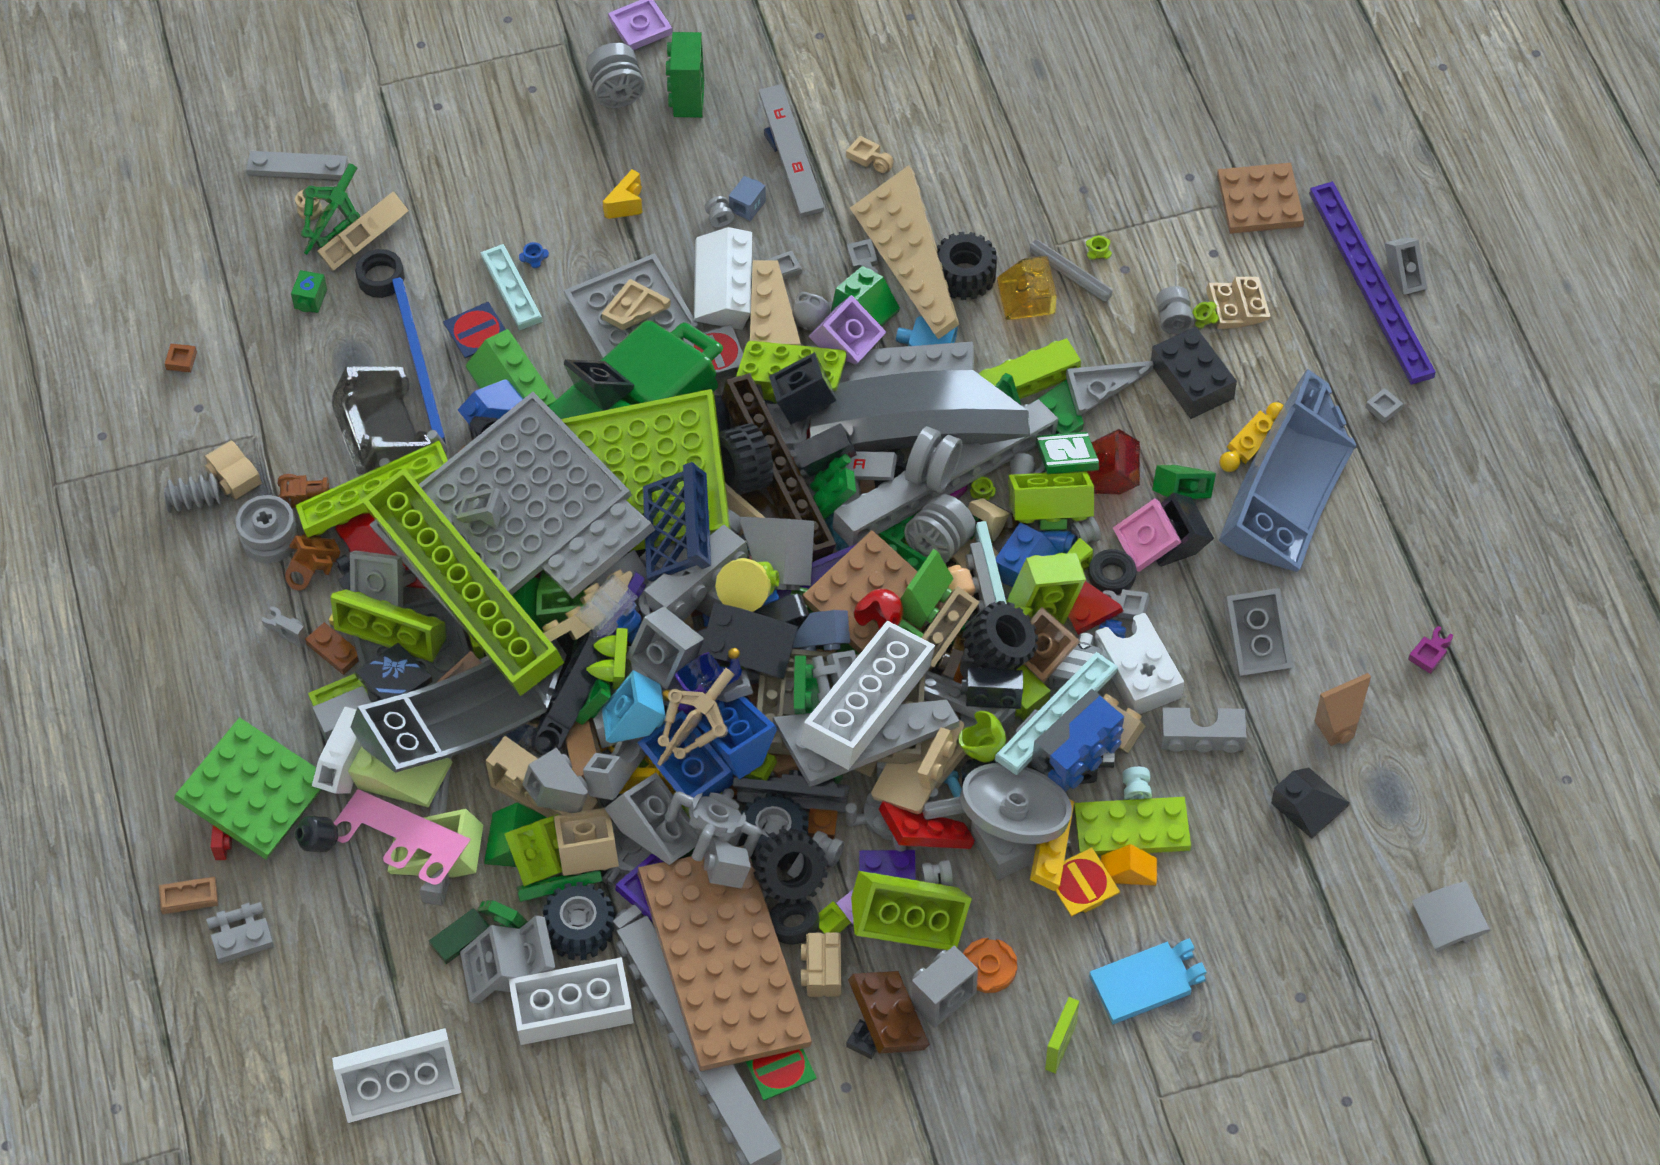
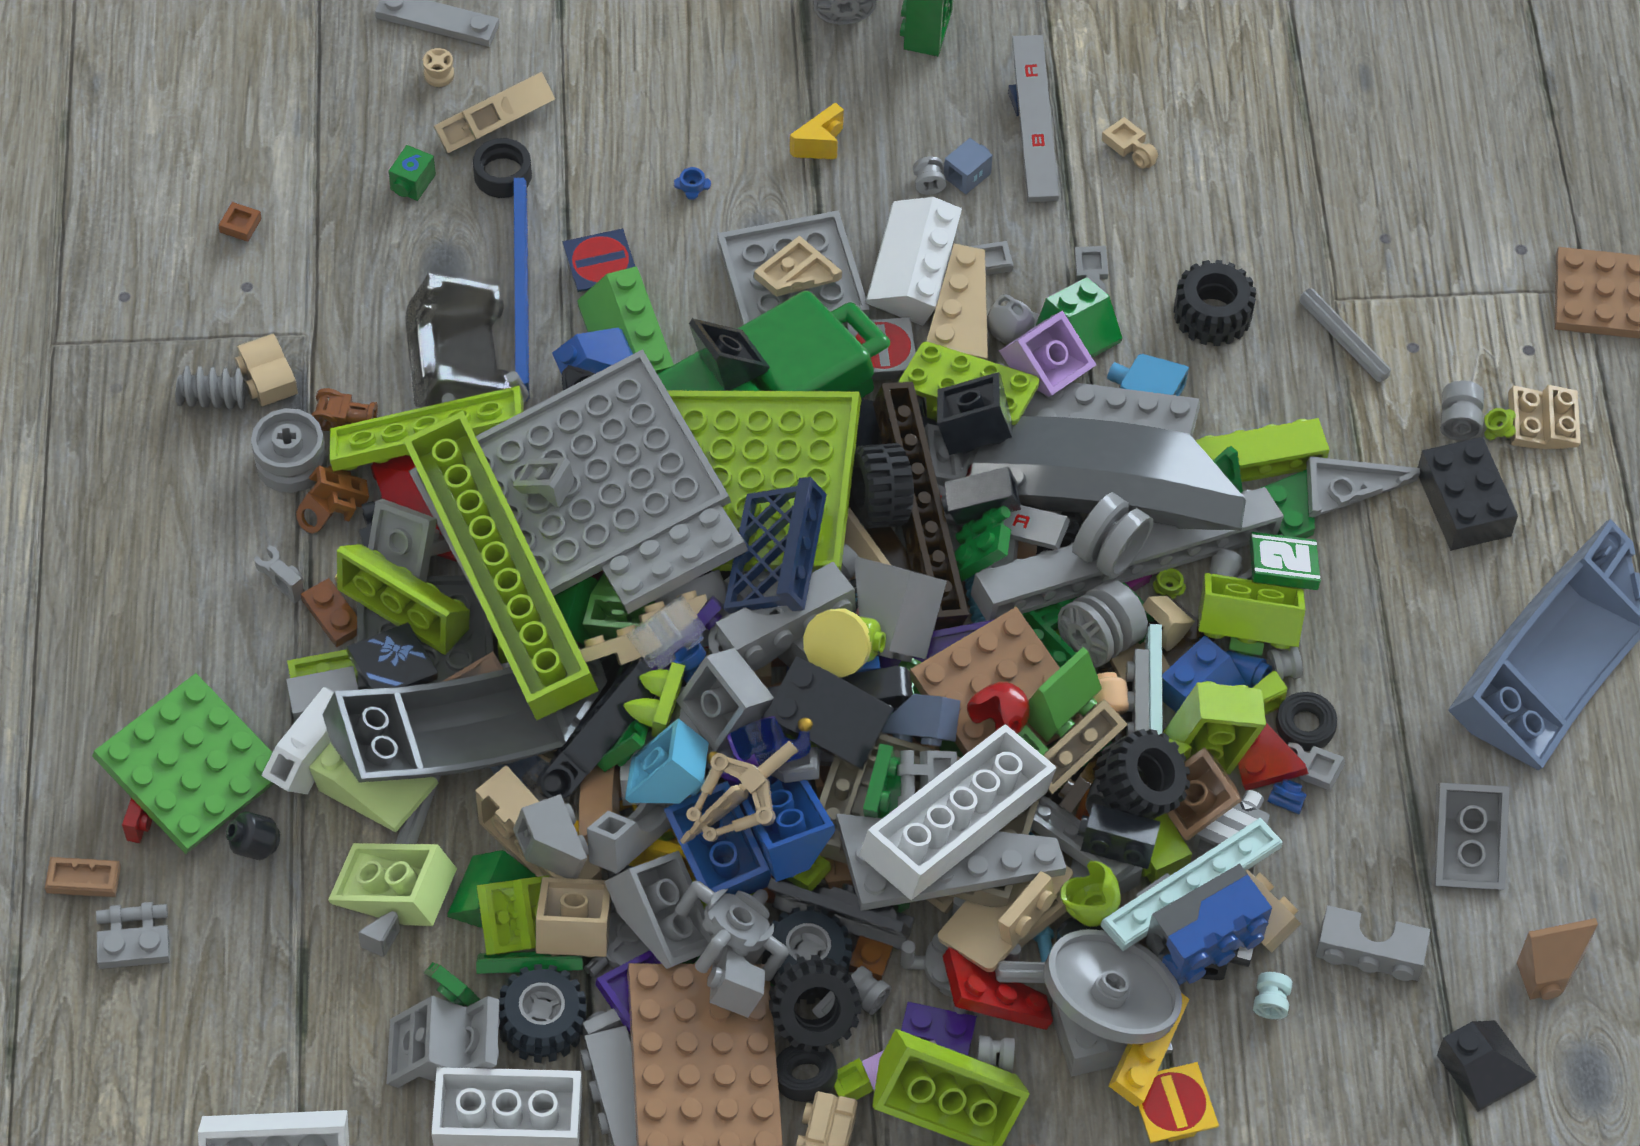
camera: 10 degrees right, 0 degrees up
green bar [301,163,360,255] -> none
bright pink piece [334,789,471,885] -> none
dark green tile [429,908,490,964] -> none
light aqua tile [480,244,542,331] -> none
tan wing [850,165,959,339] -> none
clear yellow slope [997,256,1057,320] -> none
lime plate [1074,797,1191,856] -> none
lime plate [1086,236,1112,260] -> none
clear red slope [1087,429,1140,495] -> none
white brick [1095,613,1184,714] -> none
light orange slope [1101,844,1157,886] -> none
bright pink tile [1113,498,1182,572] -> none
green slope [1152,465,1216,499] -> none
black slope [1156,492,1214,567] -> none
yellow plate [1219,402,1284,472] -> none

